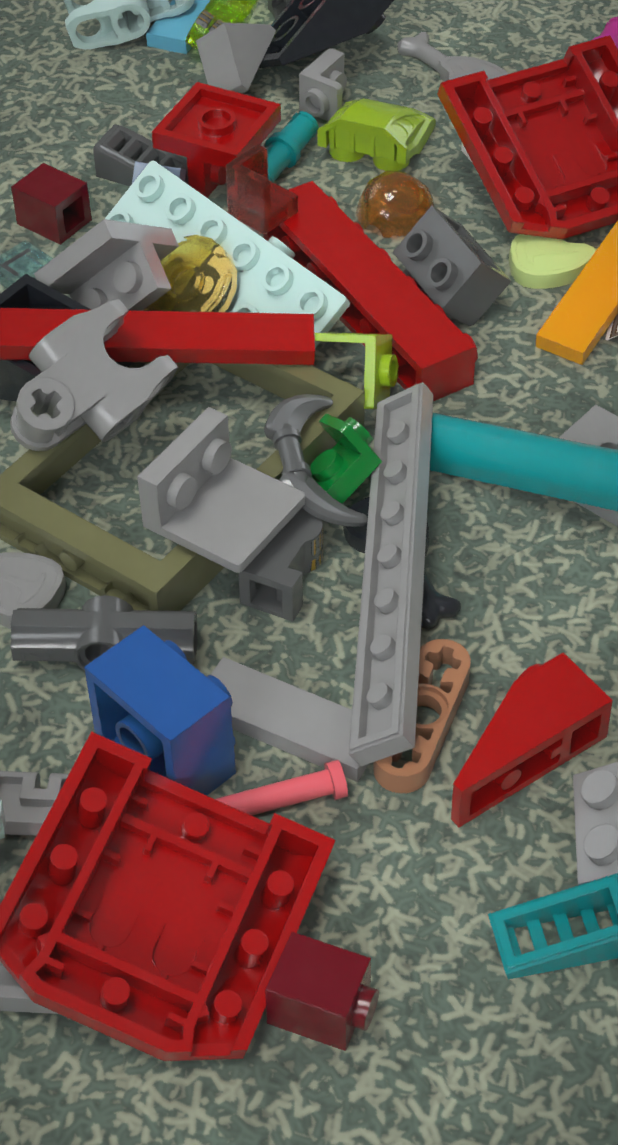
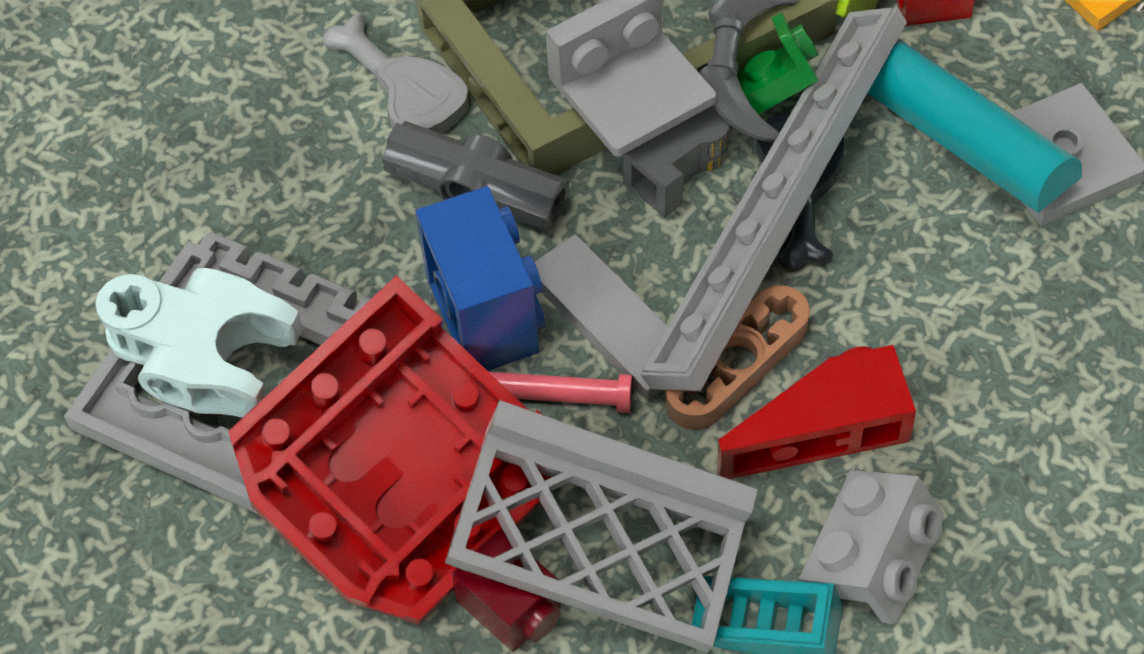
camera: 25 degrees right, 10 degrees up
none -> light grey fence [445,400,758,652]

